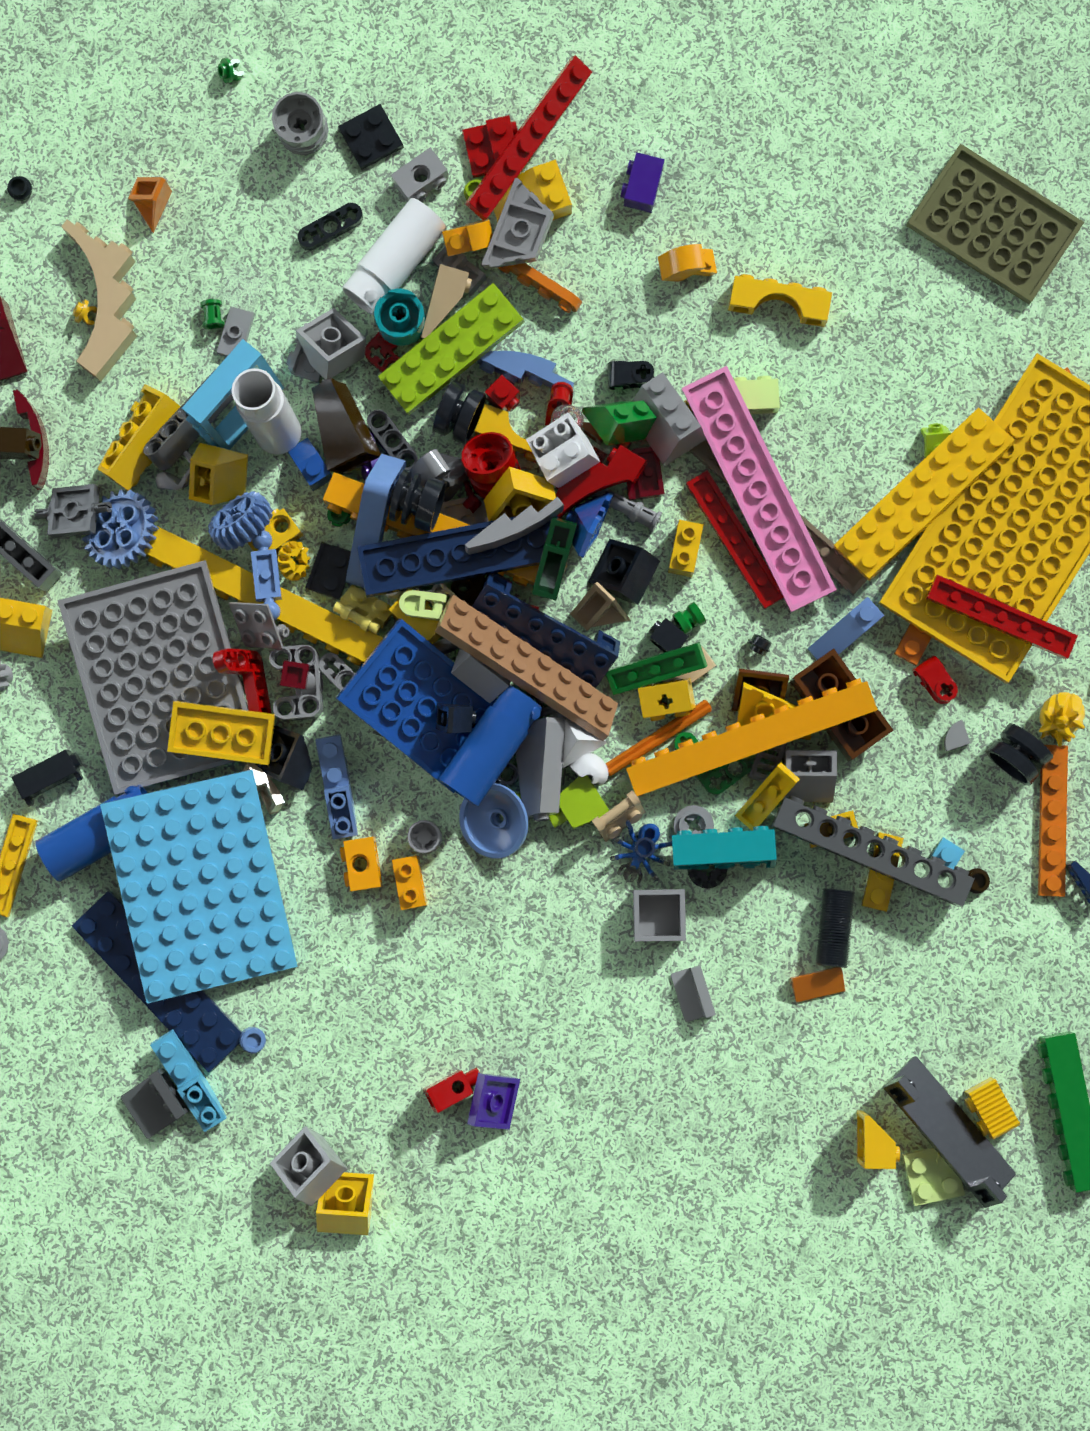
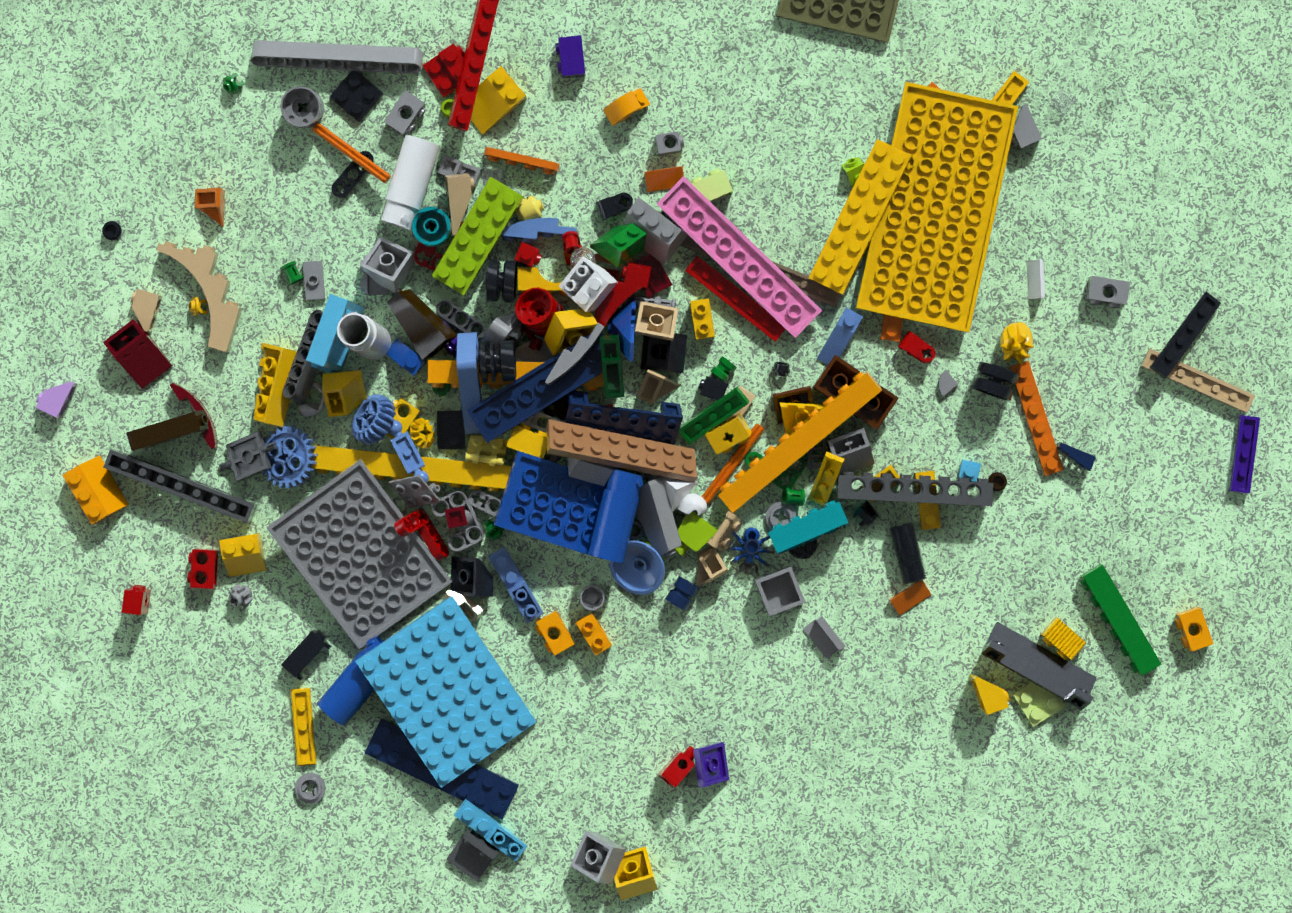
camera: 25 degrees left, 5 degrees up
yellow plate [167,701,275,765] -> none
medium blue tile [239,1027,266,1053] -> none
yellowish green plate [399,590,447,621] -> none
black slope [436,703,476,733] -> none
light orange brick [442,219,493,256] -> none
light grey wing [481,178,554,269] -> none
yellow arch [728,274,832,327] -> none
red plate [926,575,1078,660] -> none
none -> tan slope [131,288,163,333]
none -> light grey beam [251,40,423,74]
none -> orange axle [312,123,391,183]
none -> green plate [484,519,504,540]
none -> light yellow head [516,196,544,222]
none -> tan slope [635,301,678,341]
none -> orange slope [644,166,684,192]
none -> light grey brick [655,131,684,156]
none -> dark blue wheel [665,576,700,611]
none -> tan slope [696,546,728,587]
none -> green bush [781,487,806,506]
none -> black tile [853,500,879,526]

